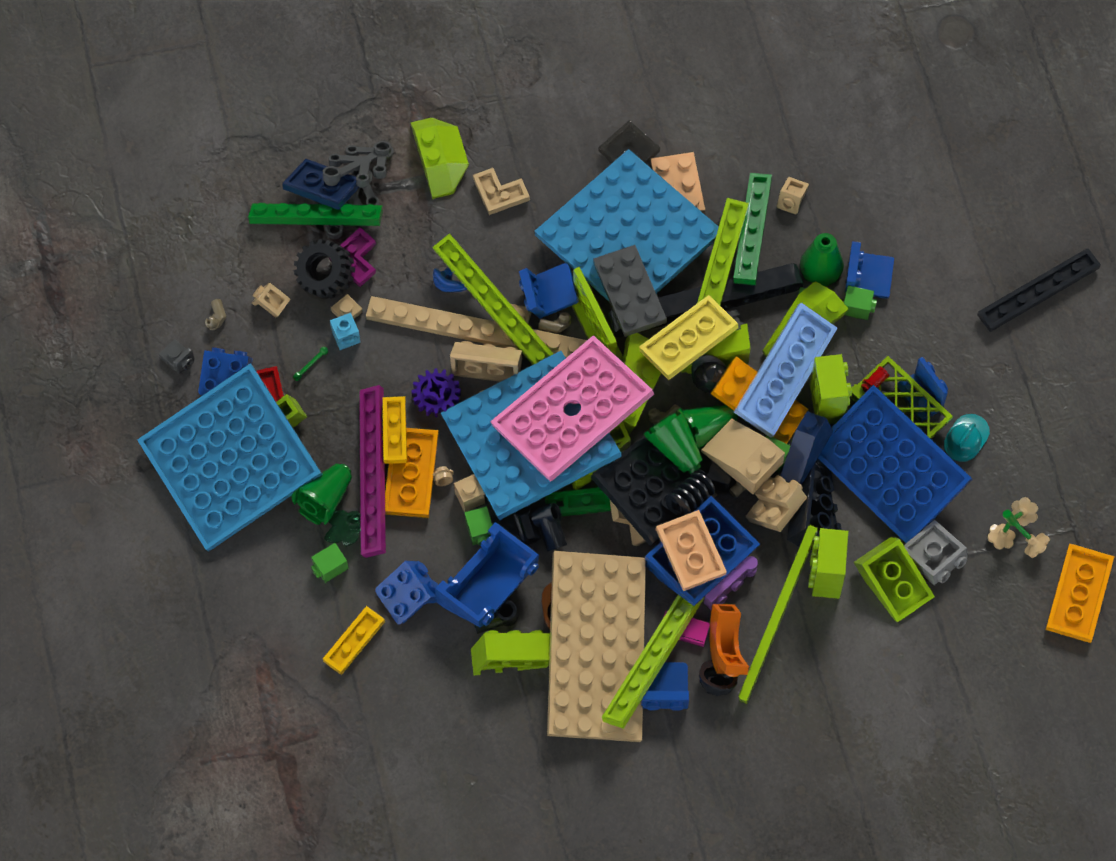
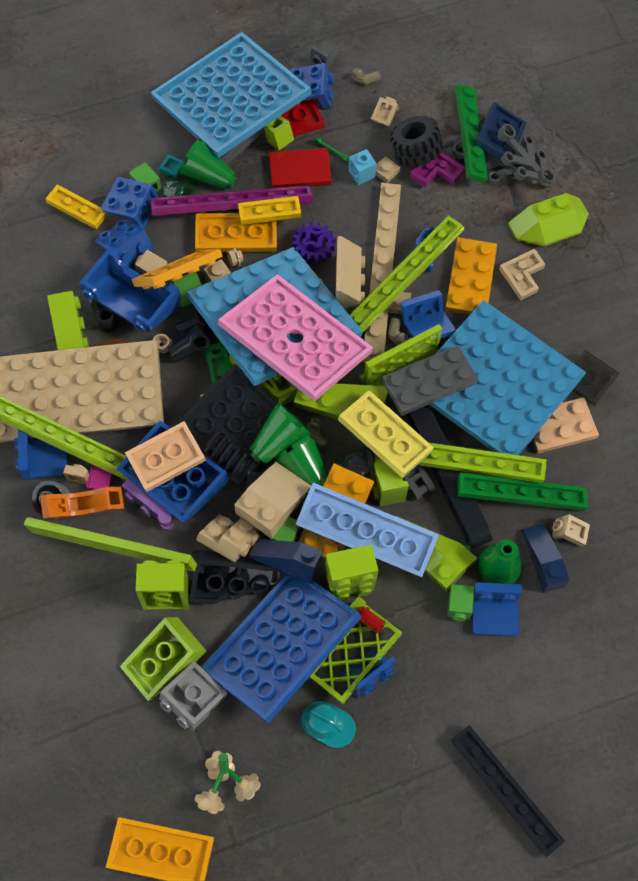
camera: 80 degrees right, 0 degrees up
none -> tan plate [63,464,89,485]
none -> blue bracket [101,177,159,229]
none -> light orange plate [132,249,223,289]
none -> tan brick [135,250,168,275]
none -> tan plate [153,334,172,354]
none -> teal tile [159,154,186,180]
none -> red tile [269,148,332,189]
none -> light orange plate [445,237,497,315]
none -> dark blue slope [522,524,570,593]

